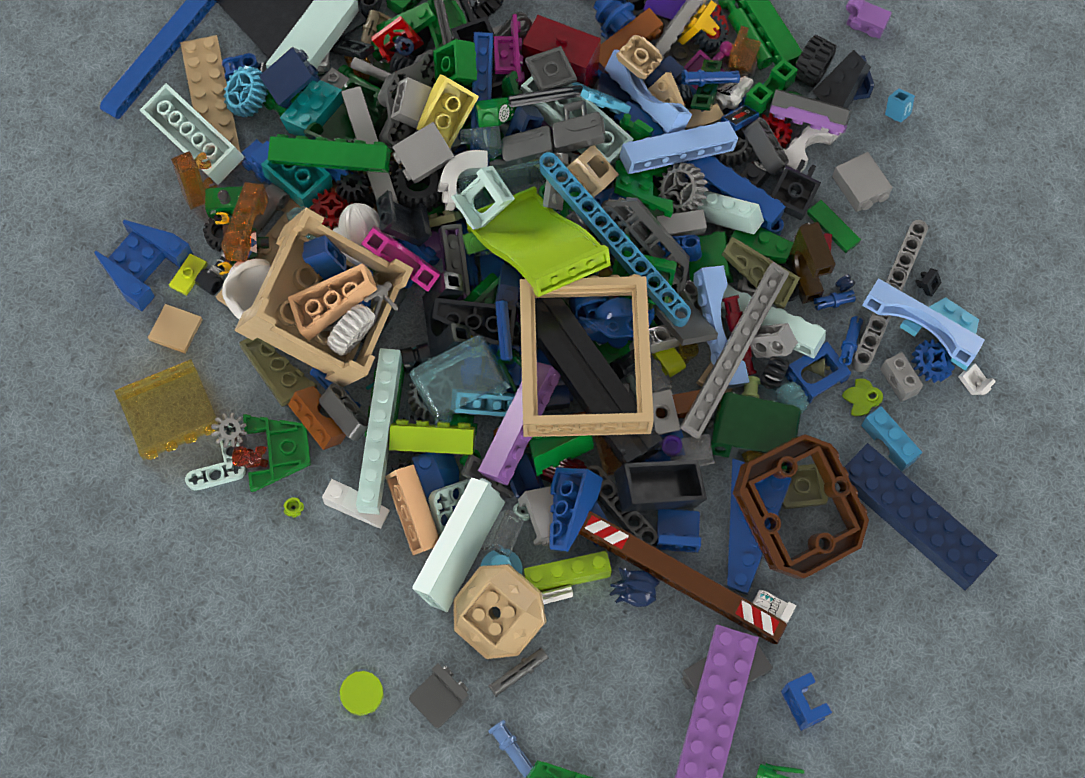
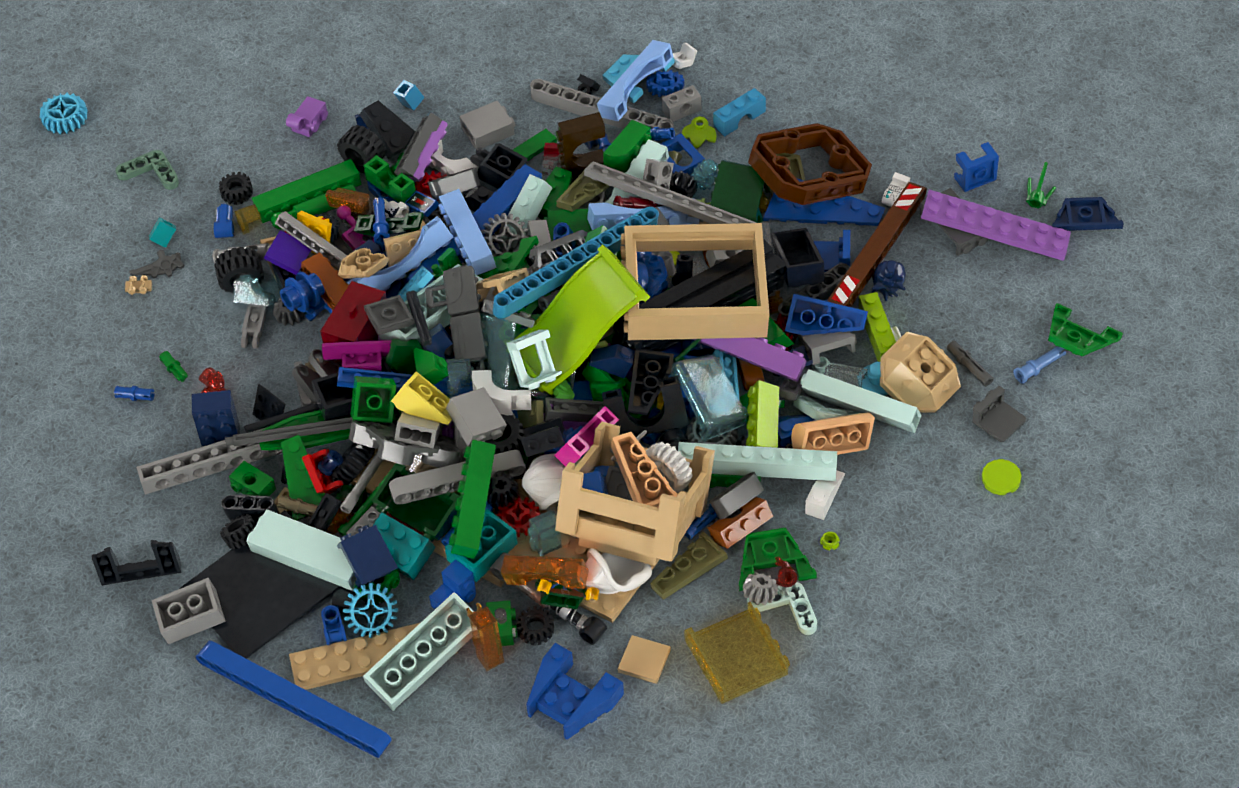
camera: 85 degrees left, 15 degrees down
neon yellow plate [169,254,208,296] -> none
blue axle [495,300,513,361] -> none
dark blue brick [845,443,998,591] -> none
none -> green brick [603,120,652,173]

